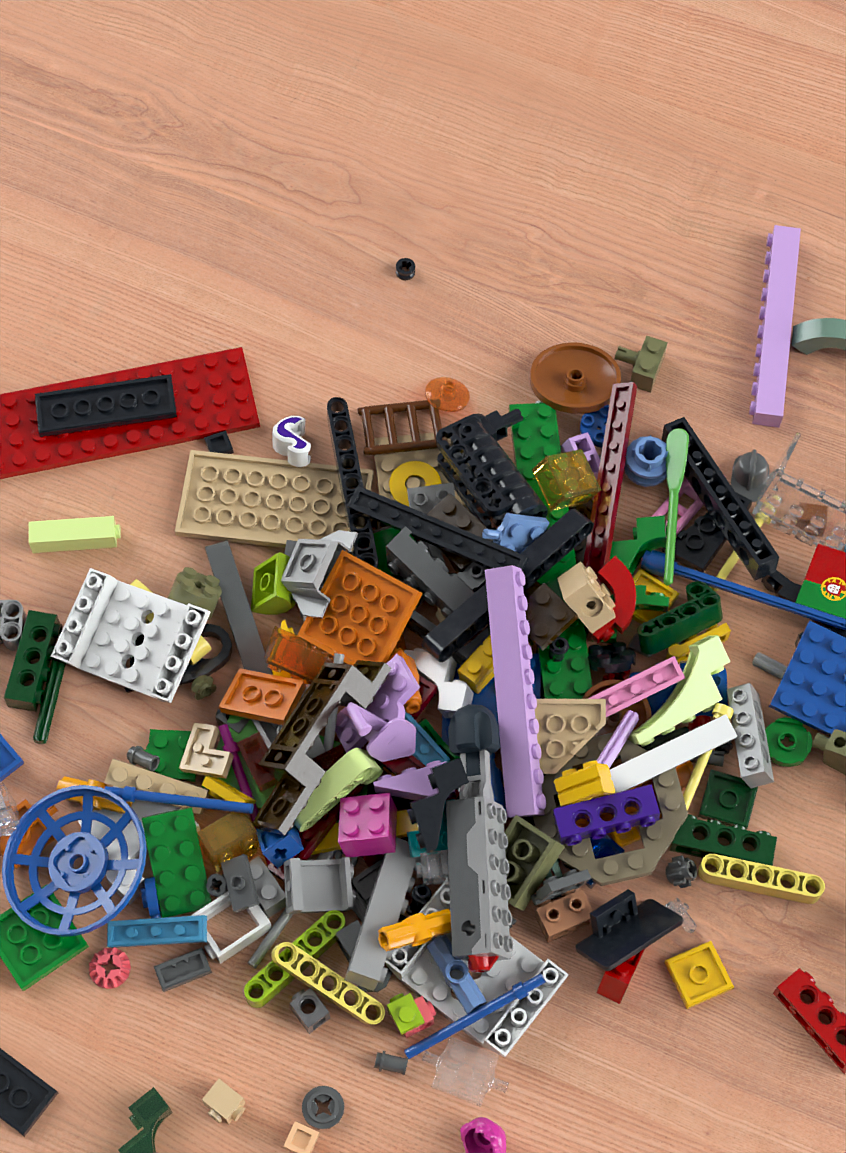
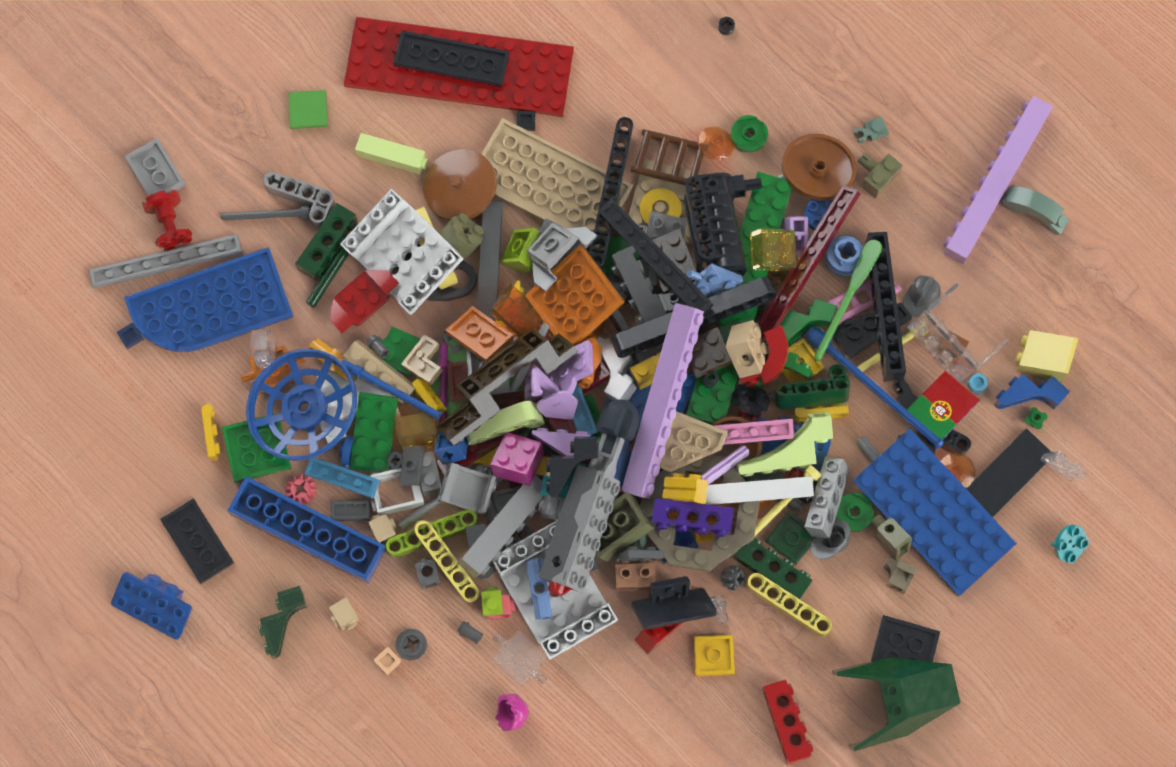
camera: 20 degrees right, 10 degrees up
olive plate [191,675,217,700] -> none
white animal [272,416,311,467] -> none
light orange piece [378,909,451,952] -> none
blue bar [404,973,546,1059] -> none
black pin [410,884,432,914] -> none
none -> blue brick [227,476,386,584]
none -> red piece [330,270,399,334]
none -> tan brick [368,514,397,544]
none -> dark orange dish [423,149,497,221]
none -> green plate [730,115,768,153]
none -> dark grey piece [811,519,851,559]
none -> sand green plate [853,117,889,144]

